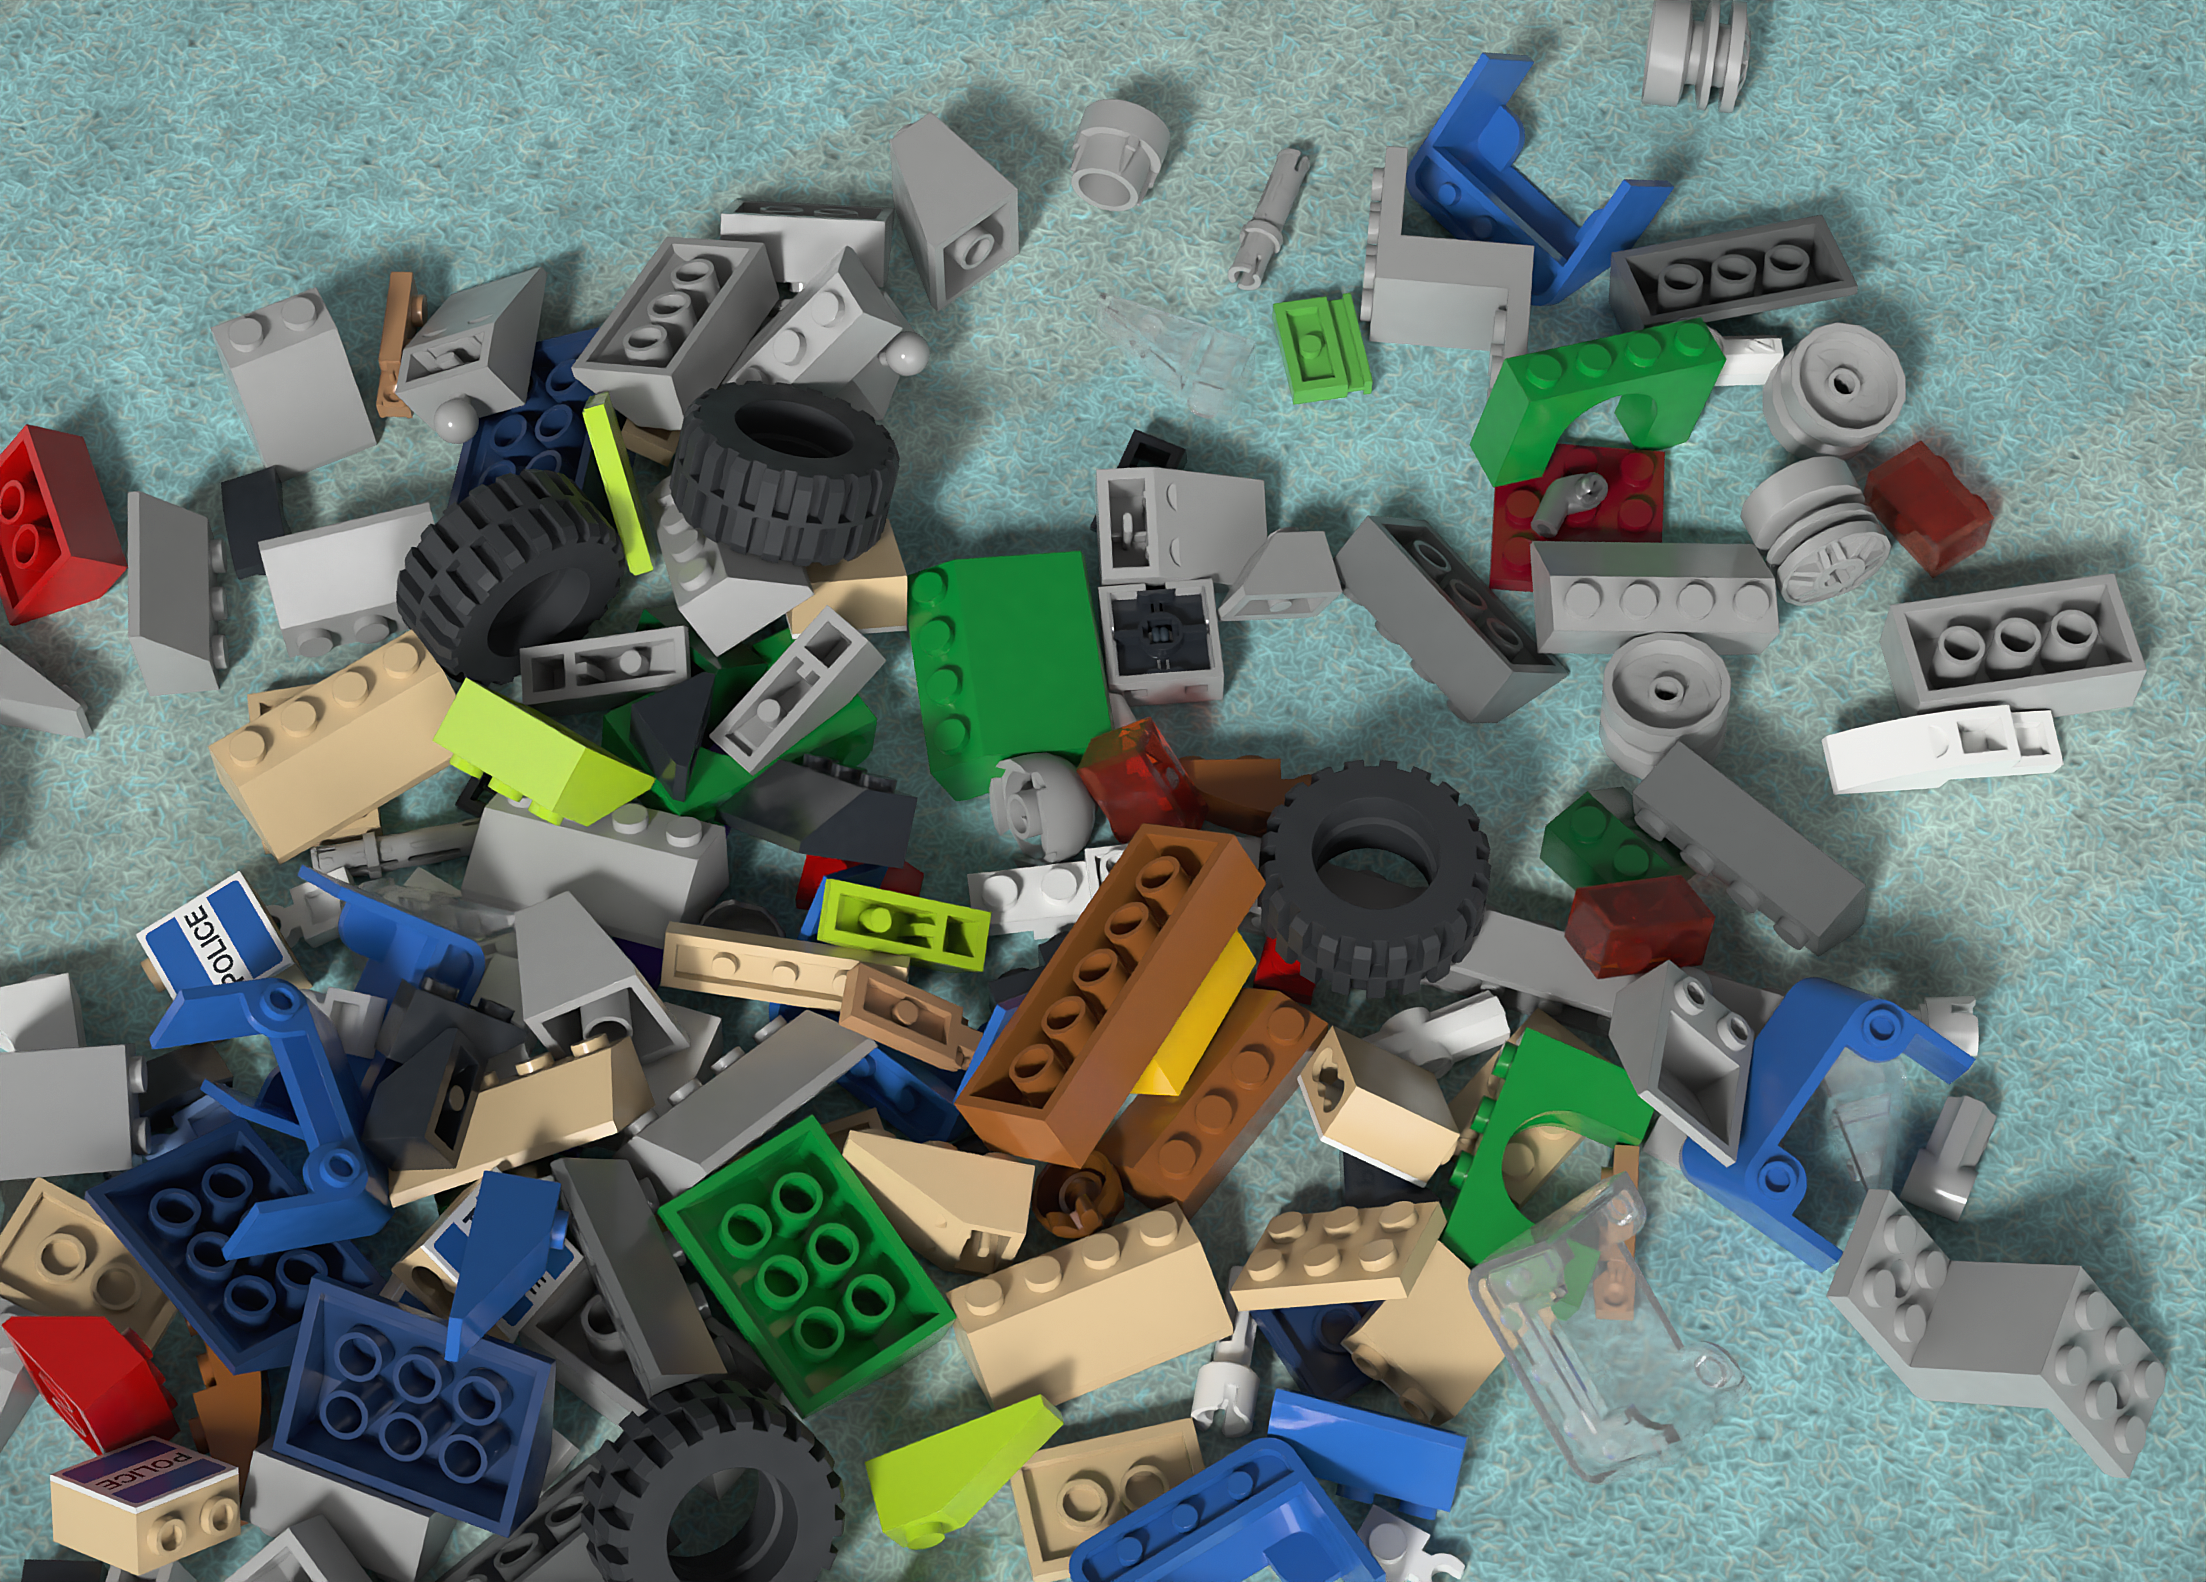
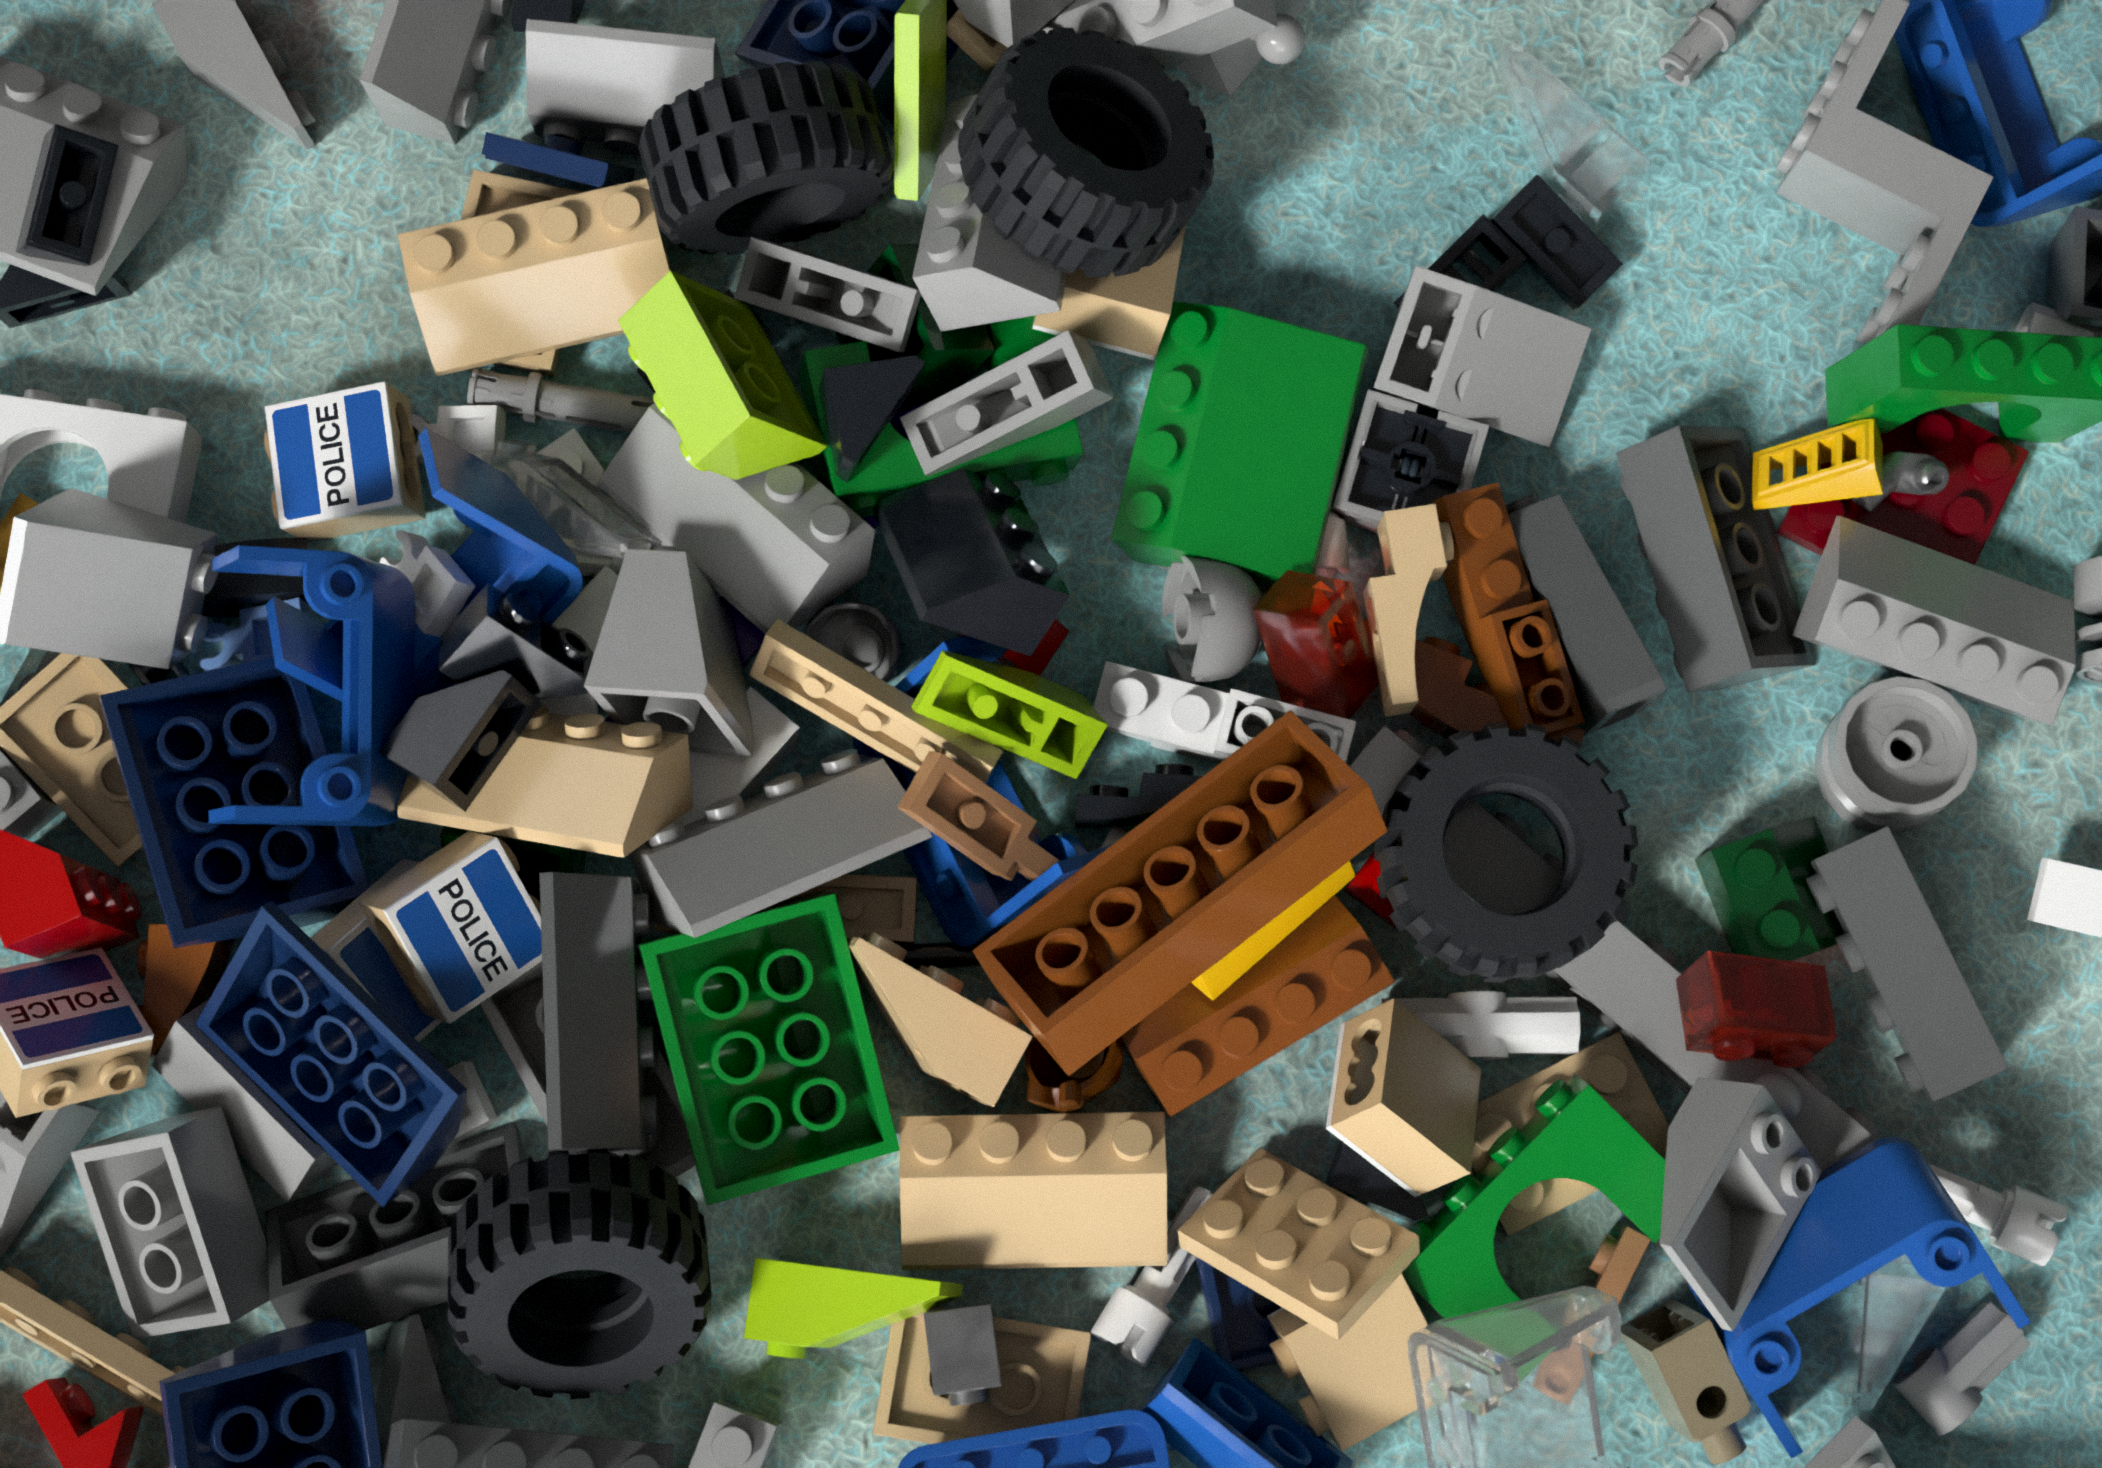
camera: 20 degrees right, 20 degrees up
blue slope [444,1170,570,1362] -> none
light grey slope [1216,527,1343,622] -> none
bright green plate [1272,293,1373,405] -> none
none -> dark blue plate [481,132,635,188]
none -> flat silver brick [923,1303,1002,1406]
none -> tan slope [1363,504,1454,717]
none -> dark orange slope [1432,482,1585,734]
none -> black plate [1490,174,1623,310]
none -> dark grey slope [1506,493,1667,736]
none -> dark tan torso [1617,1299,1752,1464]
none -> yellow slope [1752,418,1883,510]

